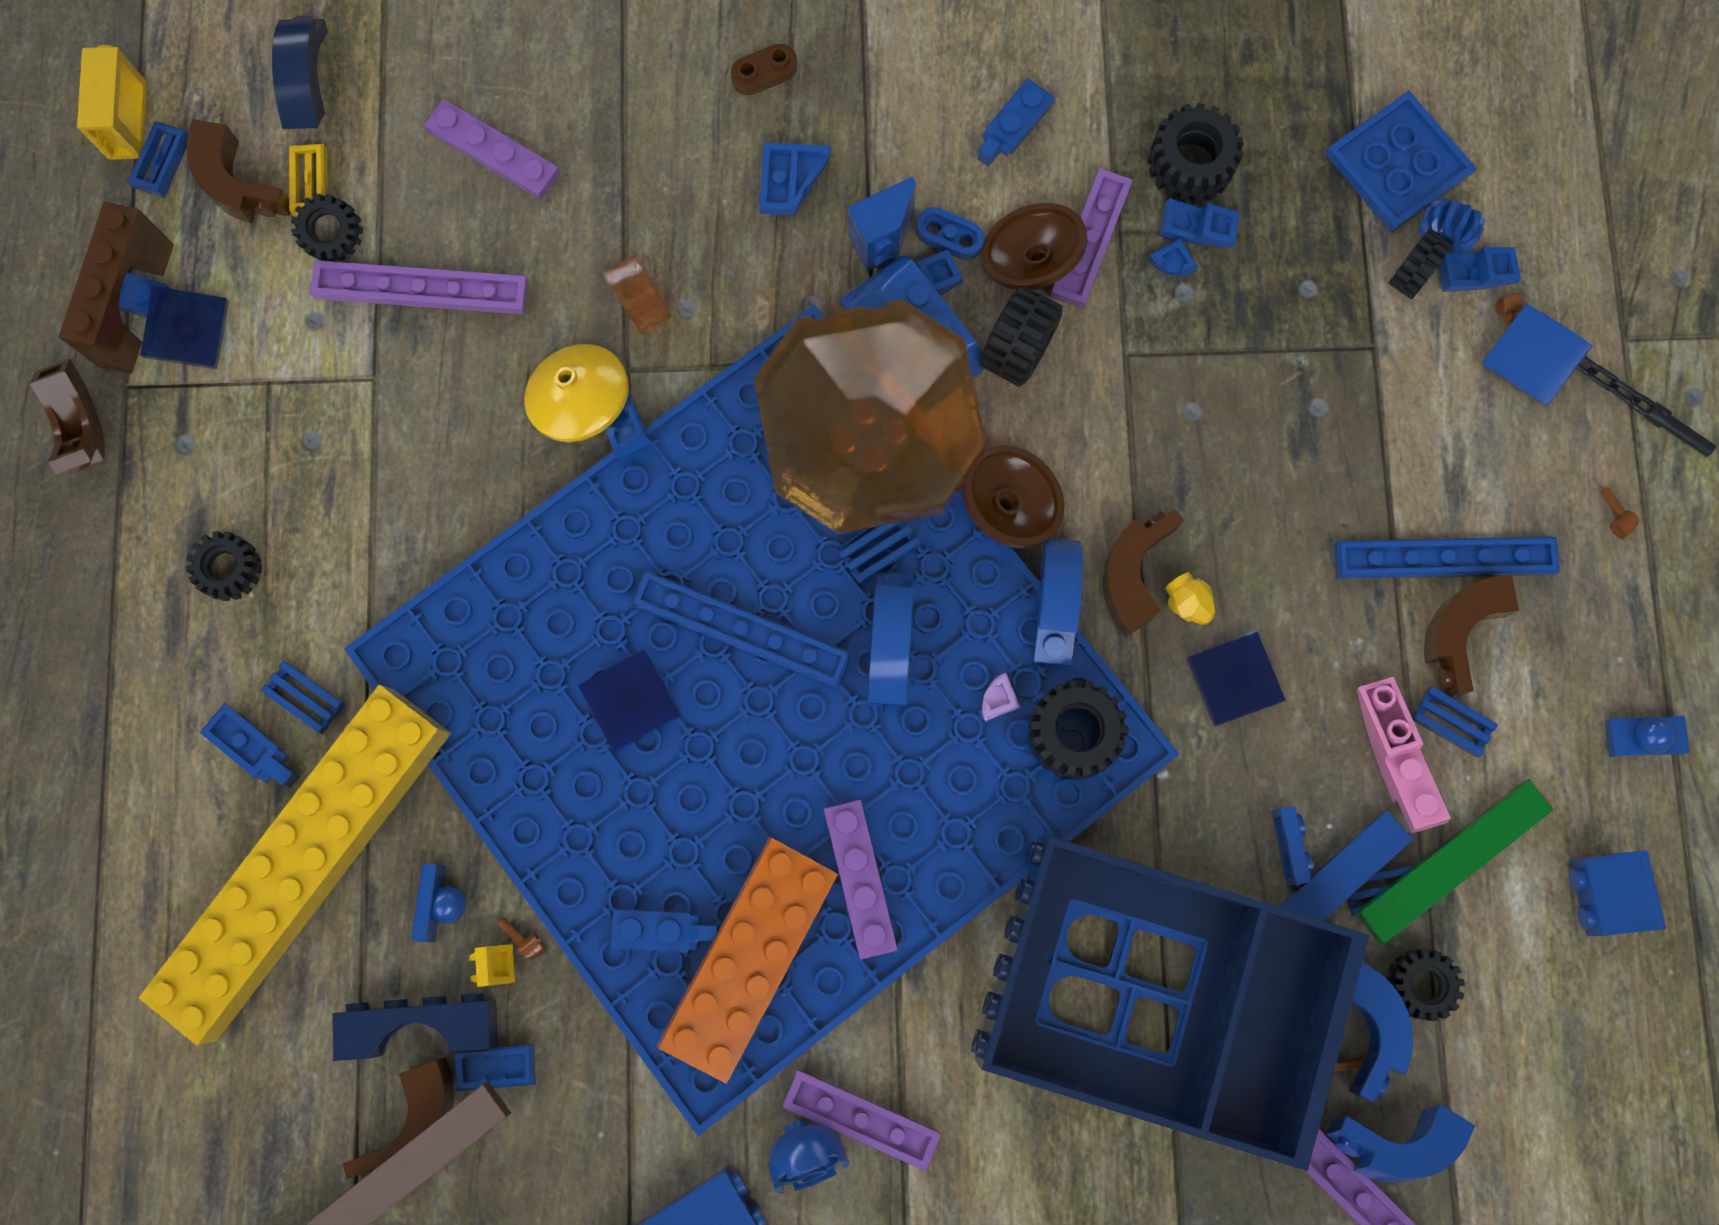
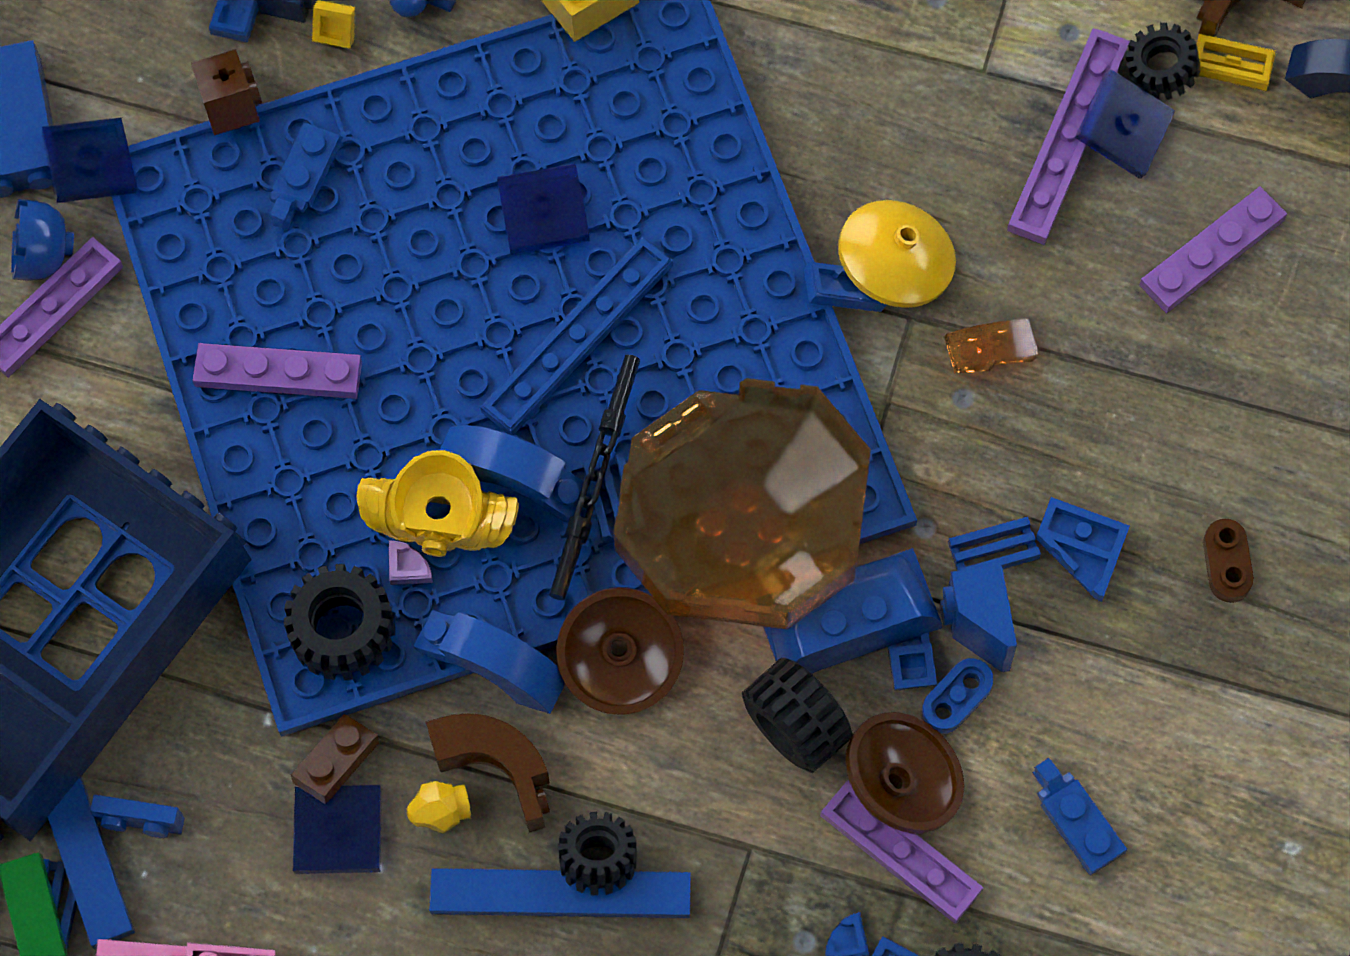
camera: 110 degrees right, 10 degrees down
dark orange hand [497,918,547,959] -> none
orange plate [657,837,838,1084] -> none
none -> clear blue plate [42,117,137,203]
none -> reddish brown brick [191,49,263,135]
none -> reddish brown plate [291,714,379,804]
none -> yellow piece [356,450,519,557]
none -> blue tile [429,868,691,918]
none -> black piece [549,355,640,601]
none -> black tyre [558,811,637,895]
none -> blue tile [948,517,1041,571]
none -> clear blue plate [1075,69,1176,179]

